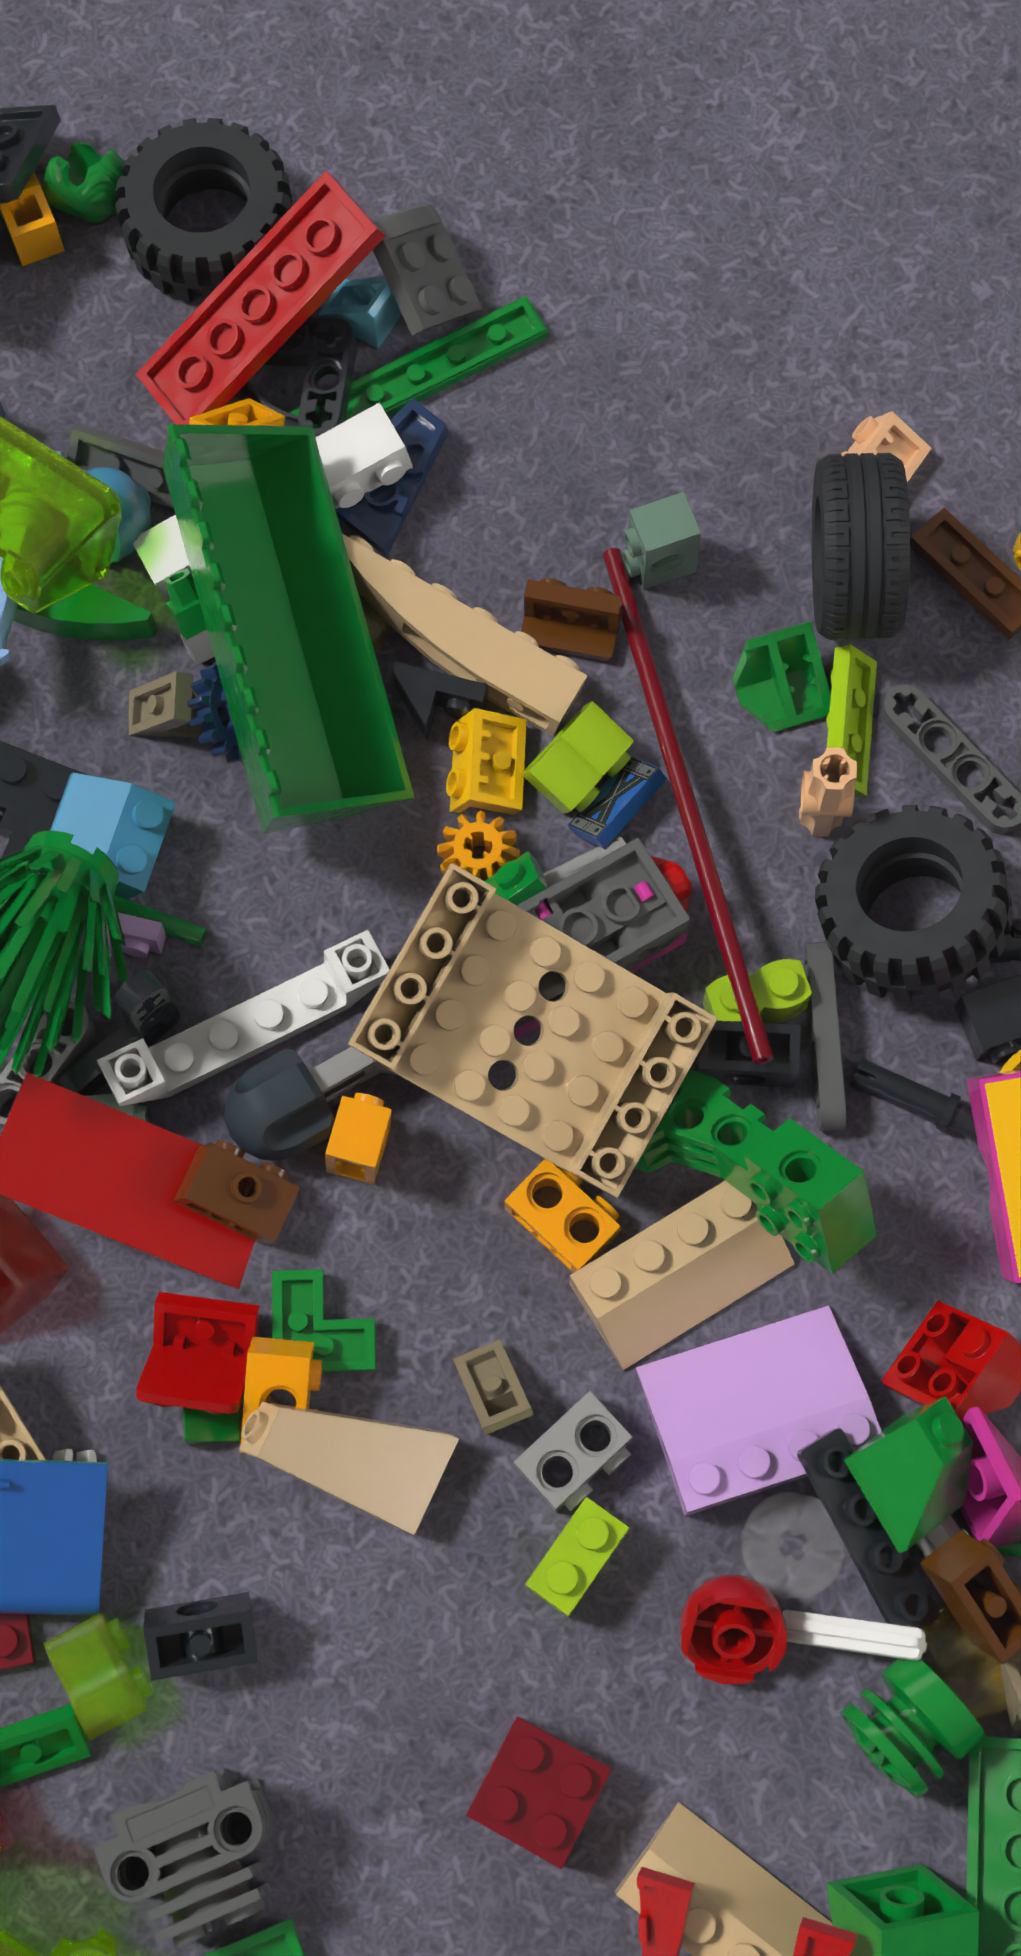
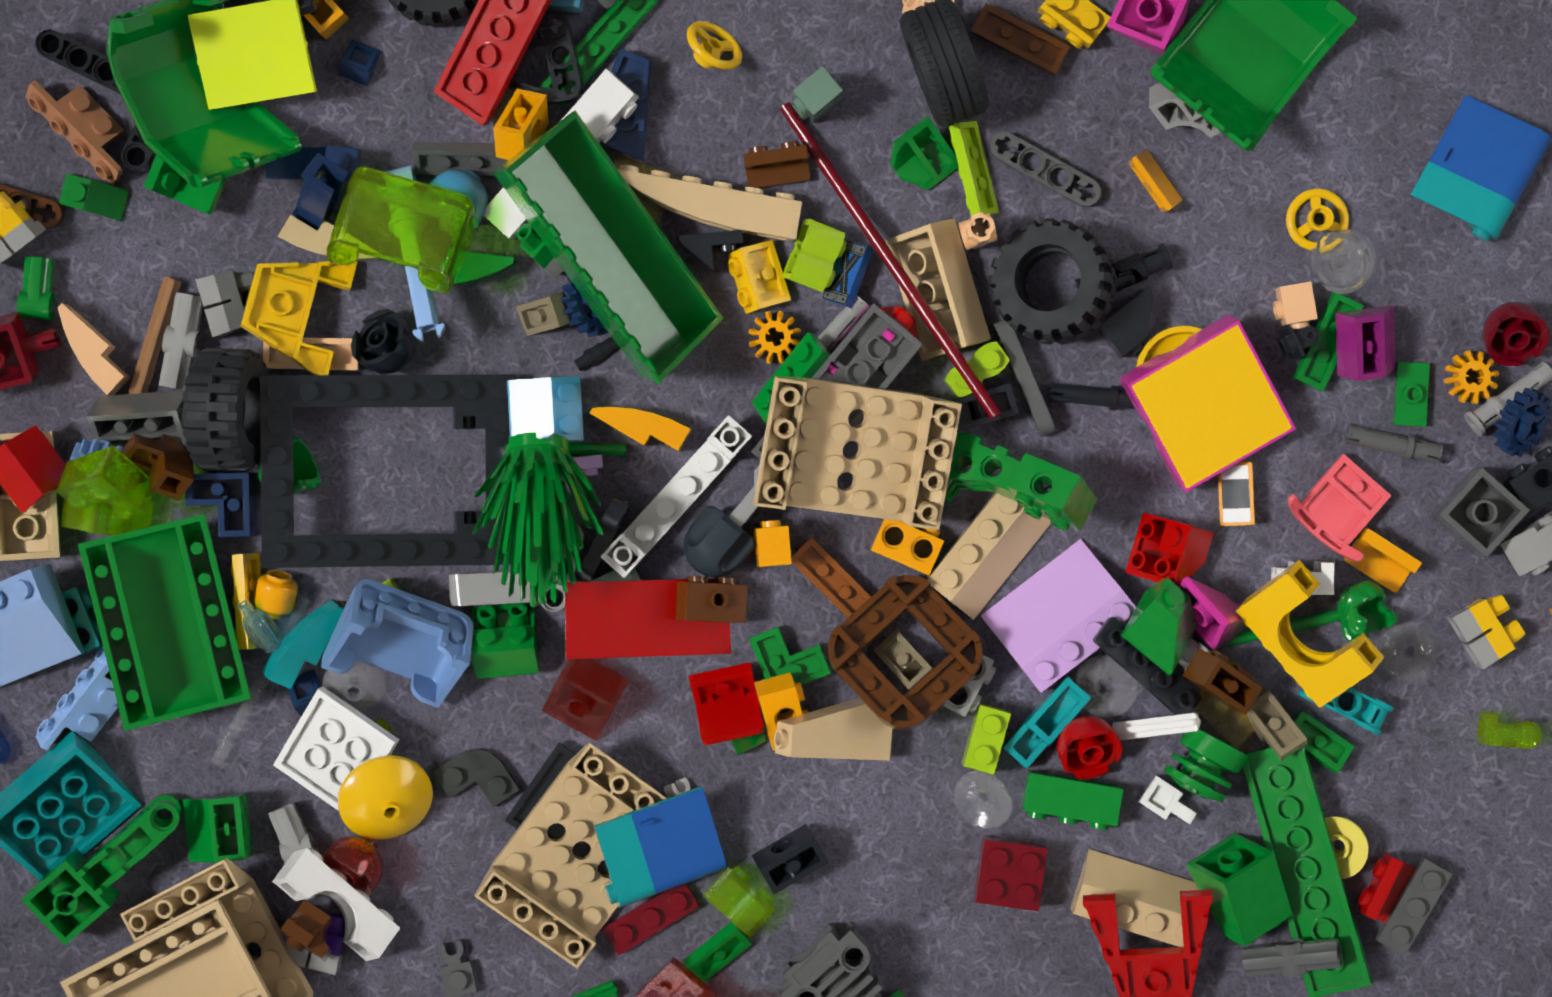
camera: 25 degrees left, 15 degrees up
none -> dark blue slope [339,40,381,86]
none -> black animal [574,337,619,371]
none -> light orange slope [590,407,691,451]
none -> yellow piece [687,21,742,70]
none -> dark orange plate [791,537,871,618]
none -> reddish brown plate [828,575,983,731]
none -> tan slope [885,218,991,361]
none -> clear dish [953,771,1013,829]
none -> teal slope [1002,677,1091,769]
none -> green brick [1021,770,1124,830]
none -> white plate [1138,775,1197,824]

